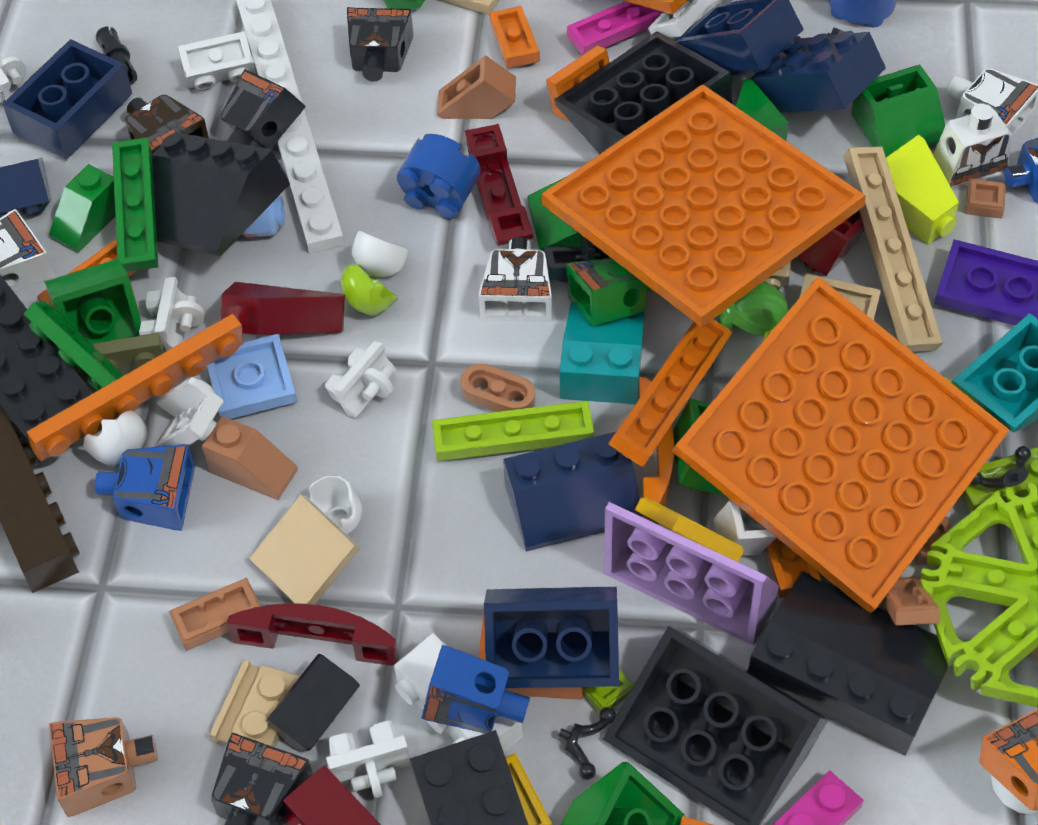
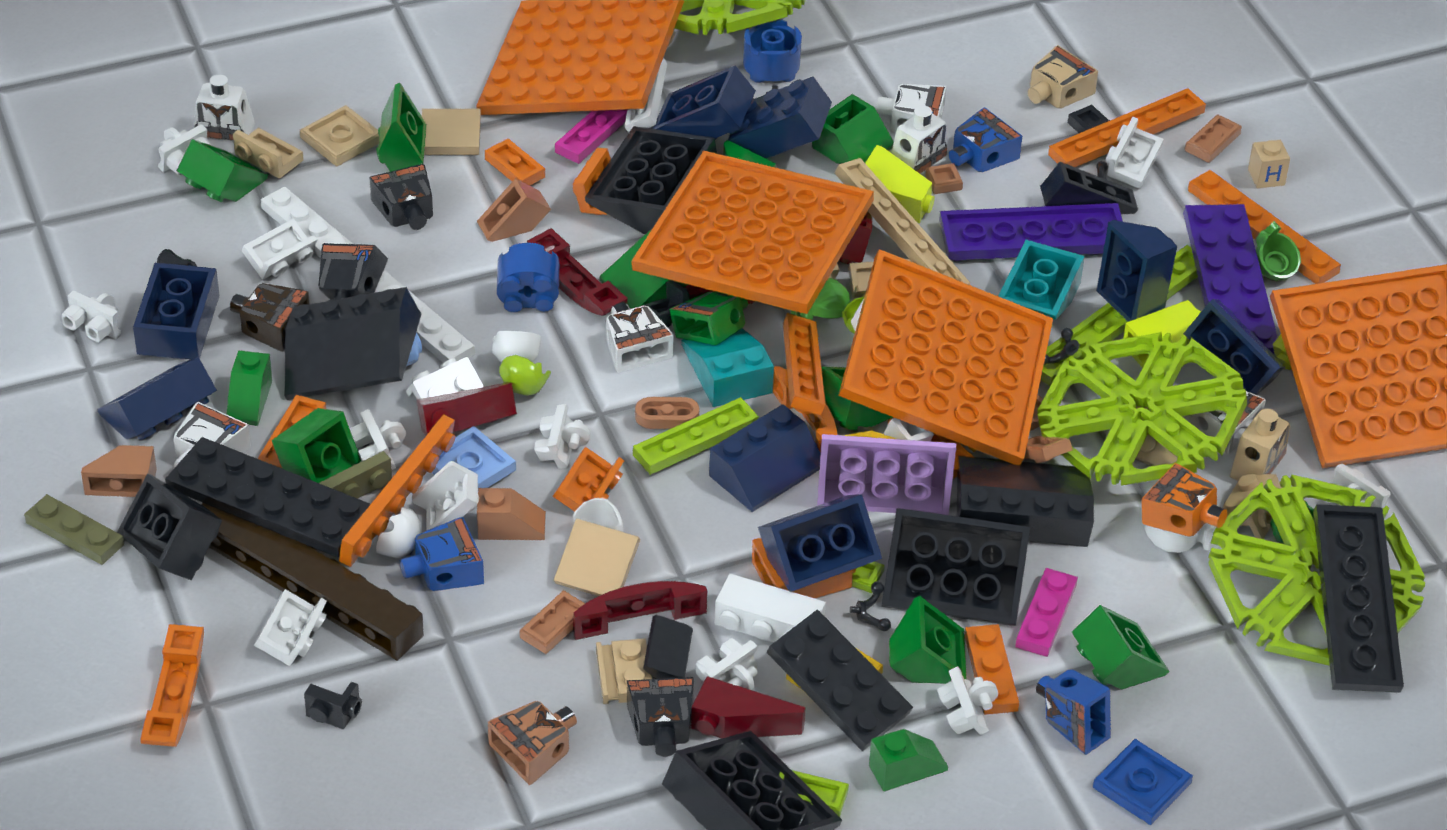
camera: 30 degrees left, 10 degrees down
green plate [24,301,124,391] -> none
green plate [112,137,159,272] -> none
blue torso [421,645,530,734] -> none
none -> white bracket [406,357,484,399]
none -> orange bracket [553,446,625,512]

